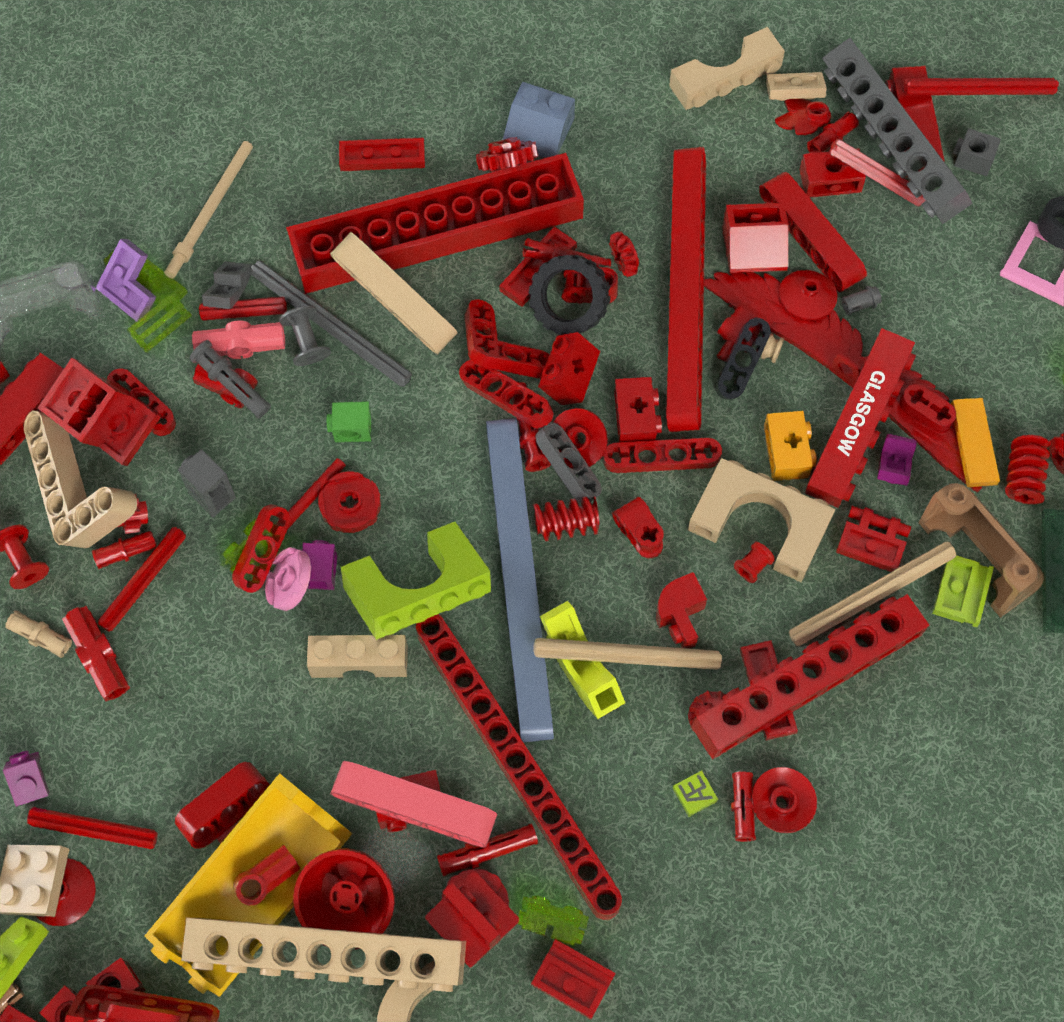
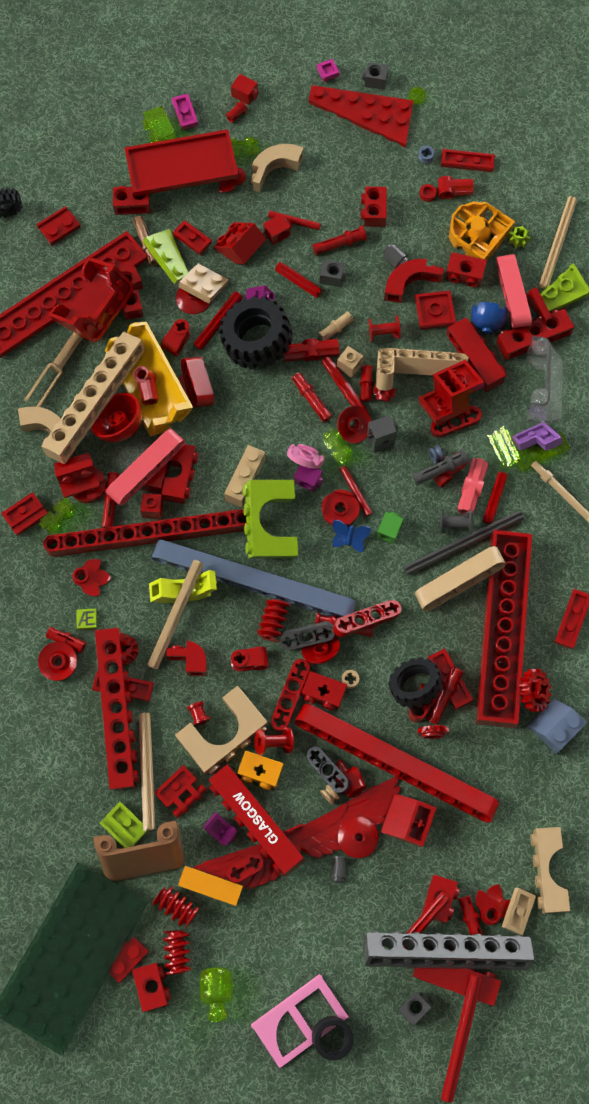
camera: 115 degrees right, 5 degrees up
dark grey slope [202,261,252,309] -> none
red beam [232,504,290,593] -> none
red beam [464,299,550,379] -> none
red brick [538,332,601,405] -> none
red beam [759,172,867,292] -> none
none -> red plate [72,559,111,596]
none -> red brick [140,493,164,520]
none -> red piece [160,319,191,357]
none -> red arch [161,444,199,504]
none -> black tyre [219,296,293,370]
none -> red piece [254,727,294,755]
none -> red pin [291,372,333,423]
none -> blue piece [332,520,371,552]
none -> tan brick [337,346,363,378]
none -> red dish [337,406,371,443]
none -> tan bush [342,670,359,689]
none -> sand blue bush [428,445,444,464]

